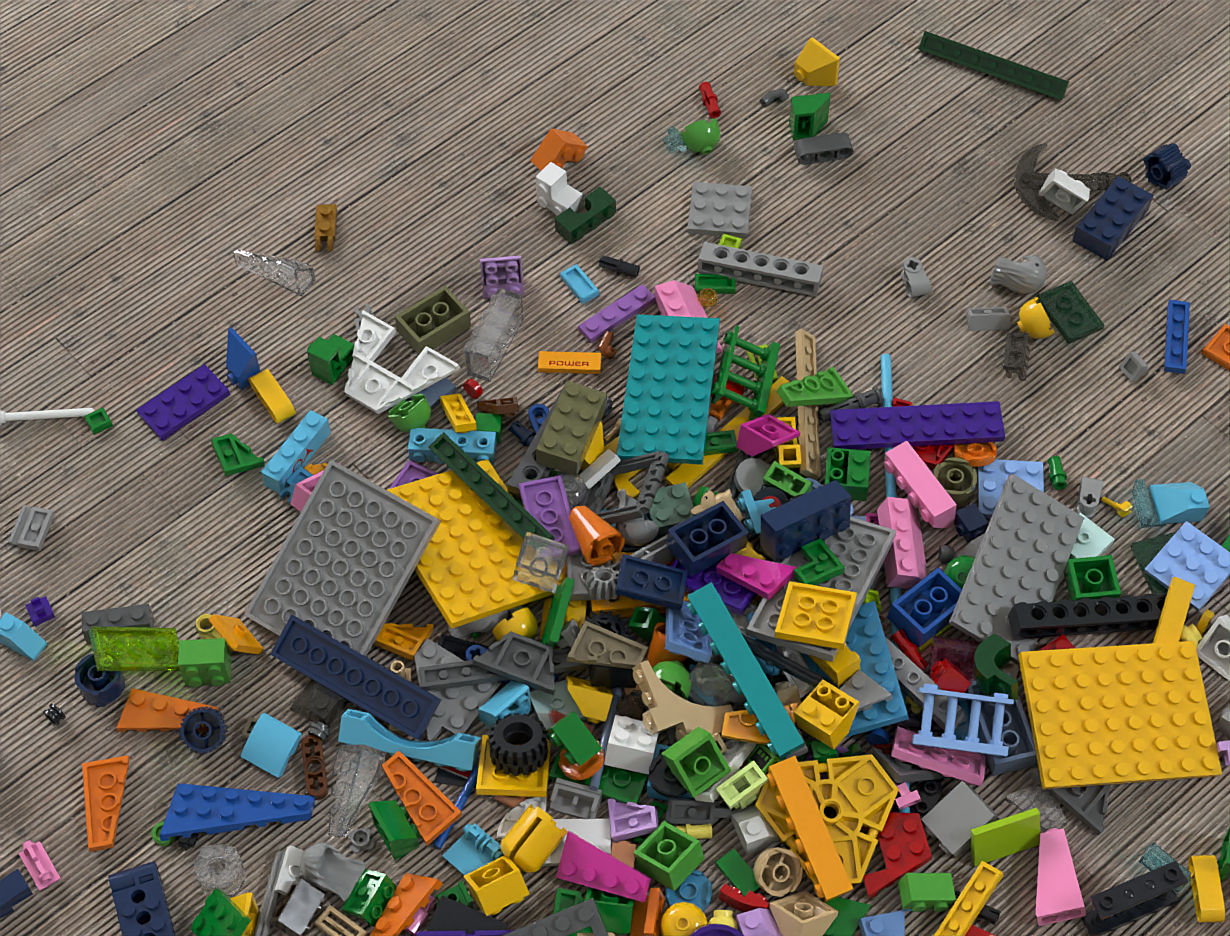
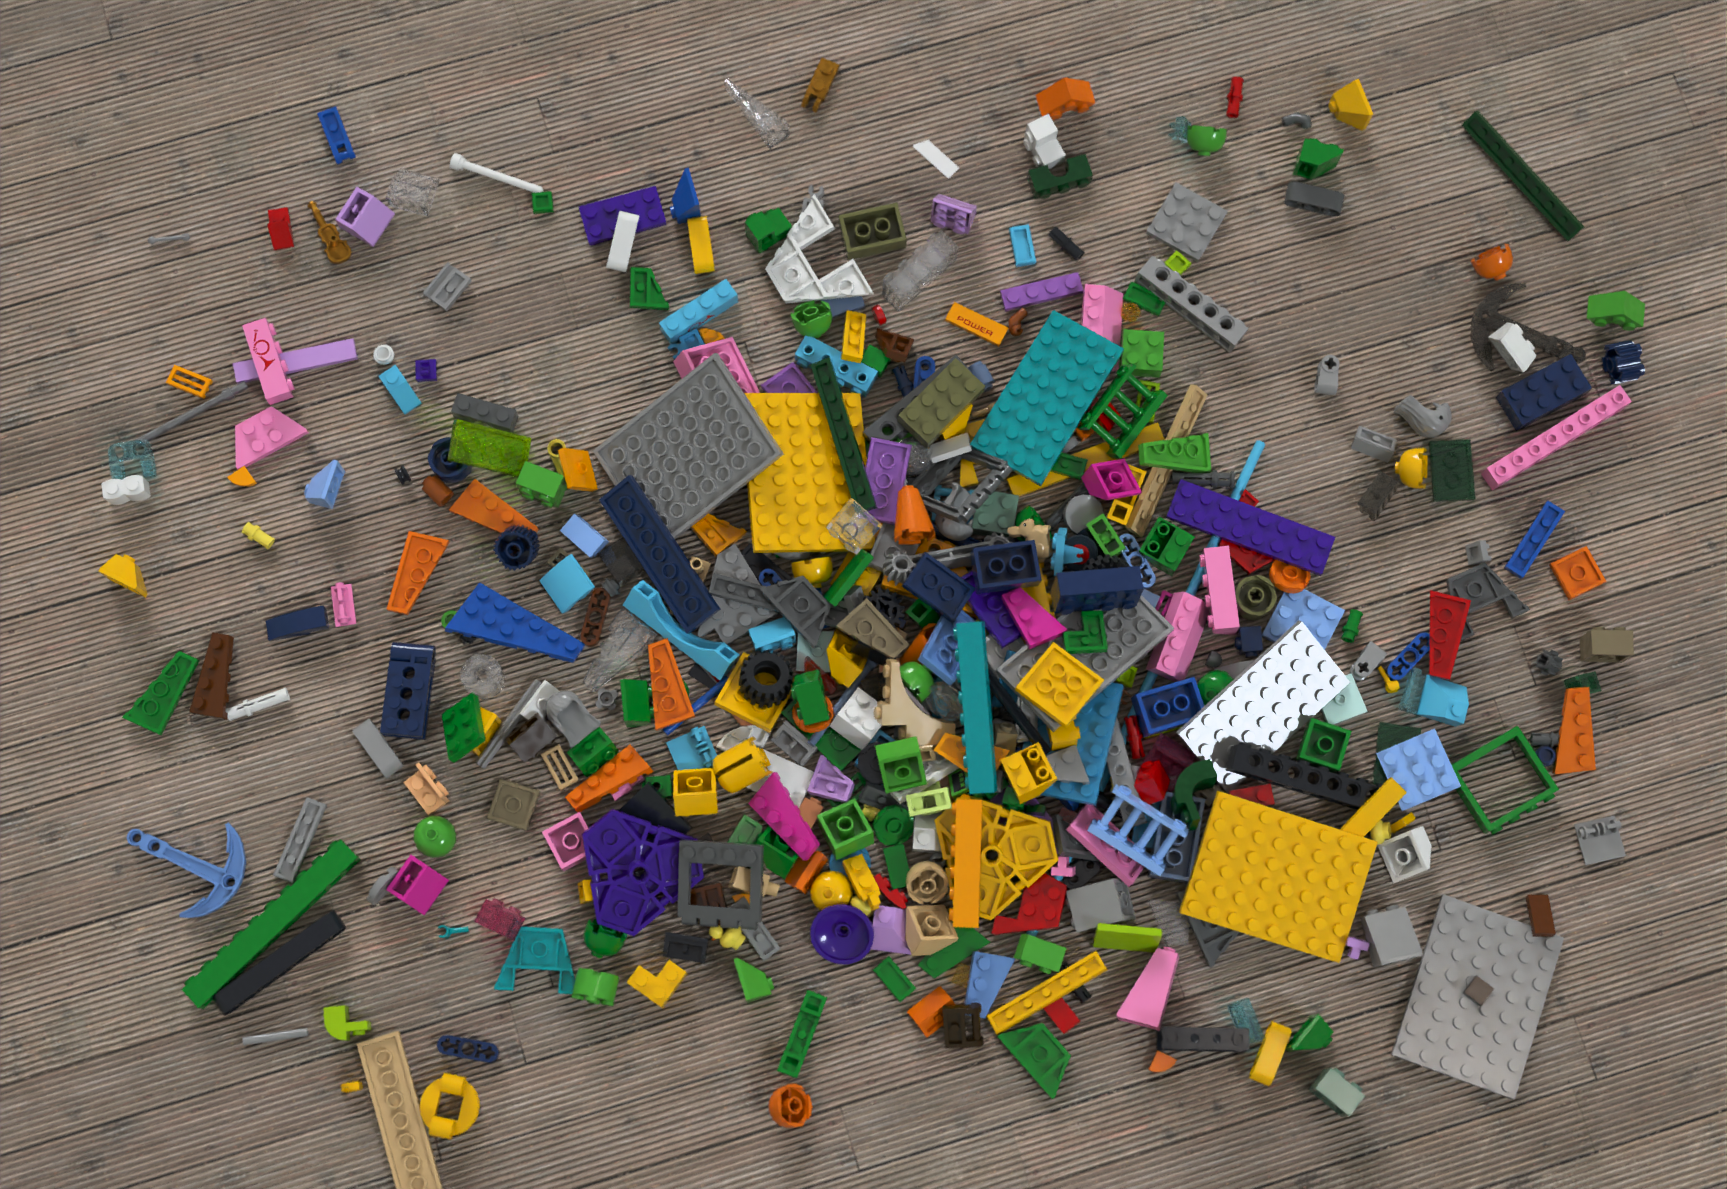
camera: 20 degrees right, 20 degrees up
none -> dark orange brick [422,475,454,507]
none -> light blue hinge [560,514,609,558]
none -> white beam [606,211,639,273]
none -> yellow hinge [842,854,881,911]
none -> green tile [873,805,914,846]
none -> white sticker [913,140,959,178]
none -> bright green brick [1120,329,1164,378]
none -> blue beam [1385,632,1430,681]
none -> red wing [1429,590,1471,681]
none -> dark grey wing [1446,562,1530,641]
none -> orange cylinder [1471,244,1513,281]
none -> bright pink brick [1481,385,1632,491]
none -> bright green brick [1587,291,1645,331]

